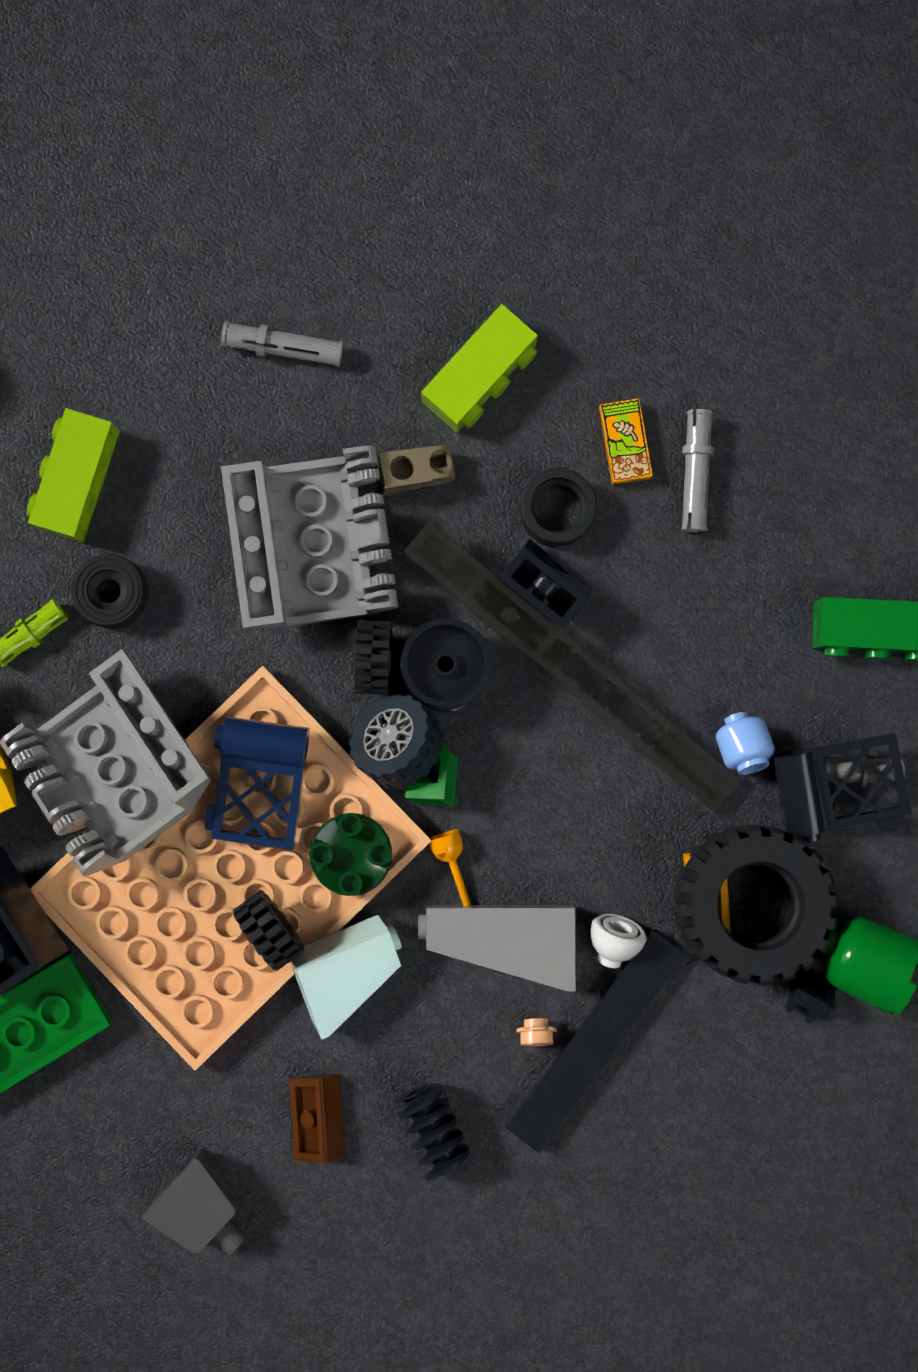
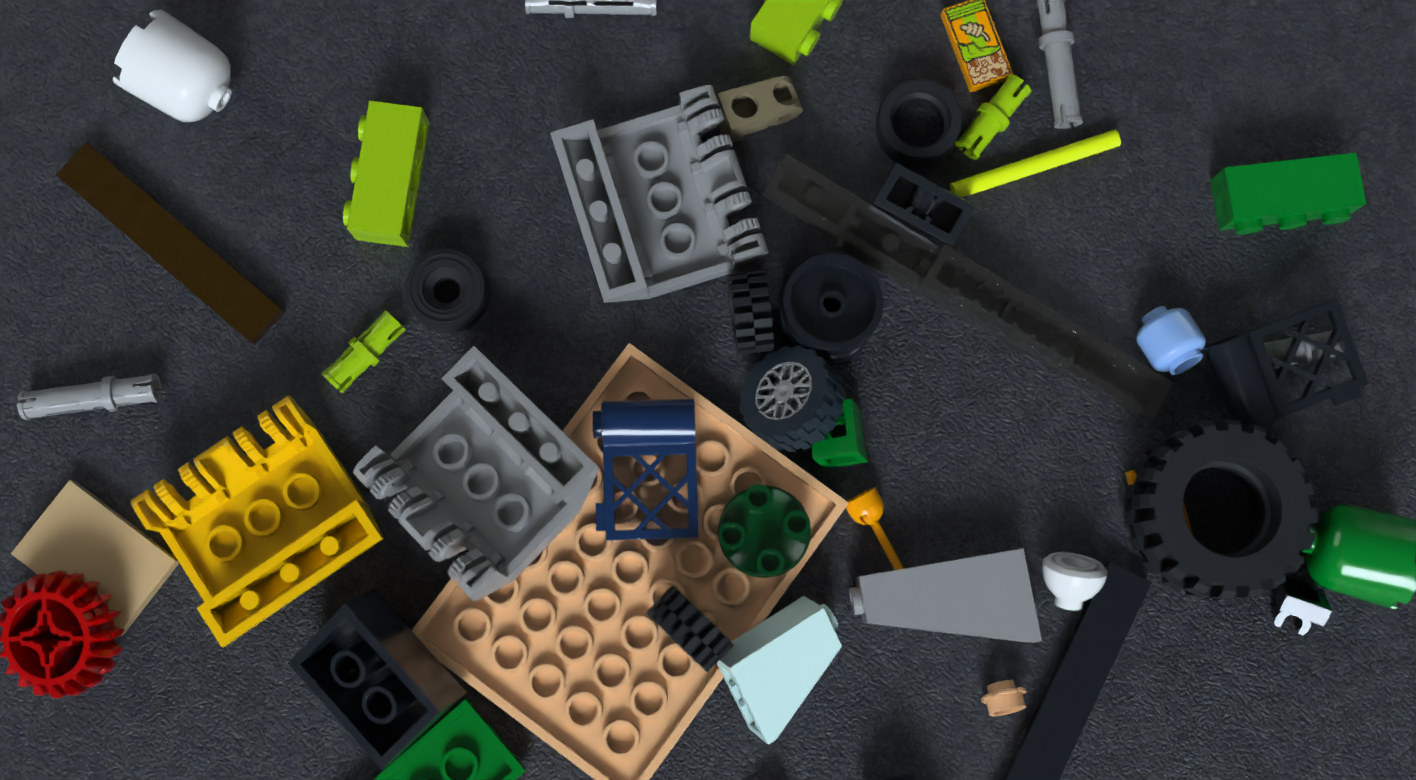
camera: 10 degrees left, 5 degrees down
none -> neon yellow bar [950,129,1121,198]
none -> lime pin [955,74,1031,160]

